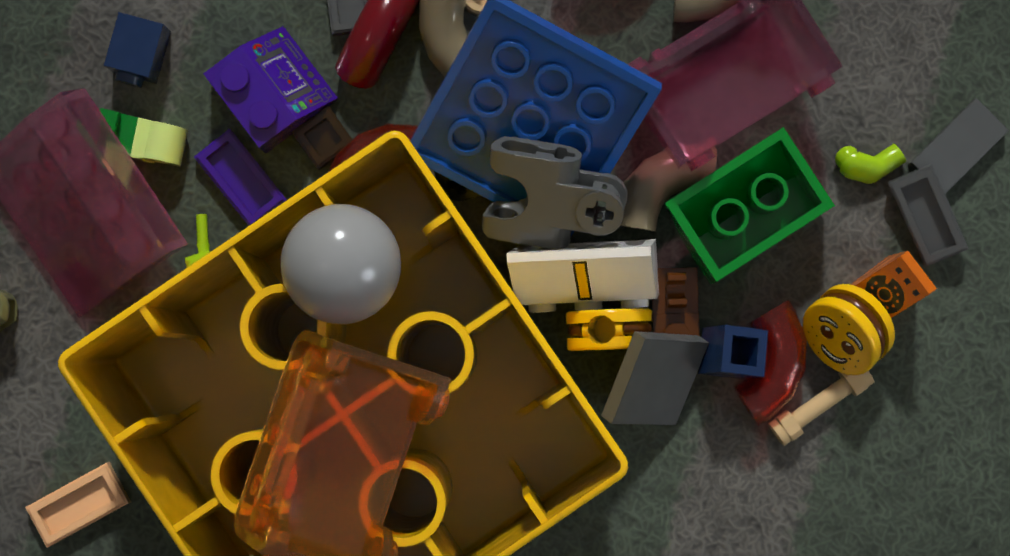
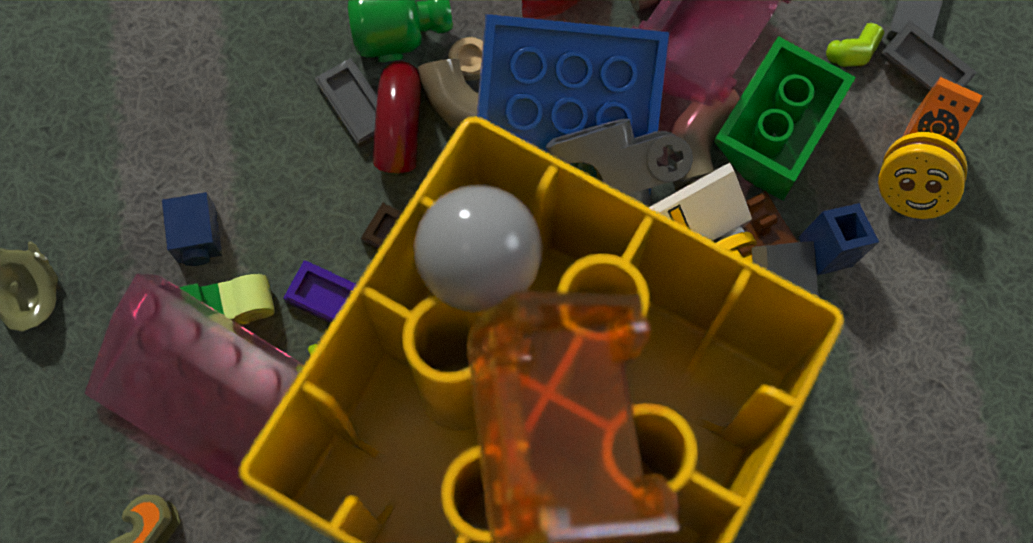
camera: 25 degrees left, 15 degrees down
dark purple slope [203,26,338,154] -> none
clear red cylinder [734,300,807,426] -> none
tan bar [768,371,875,446] -> none

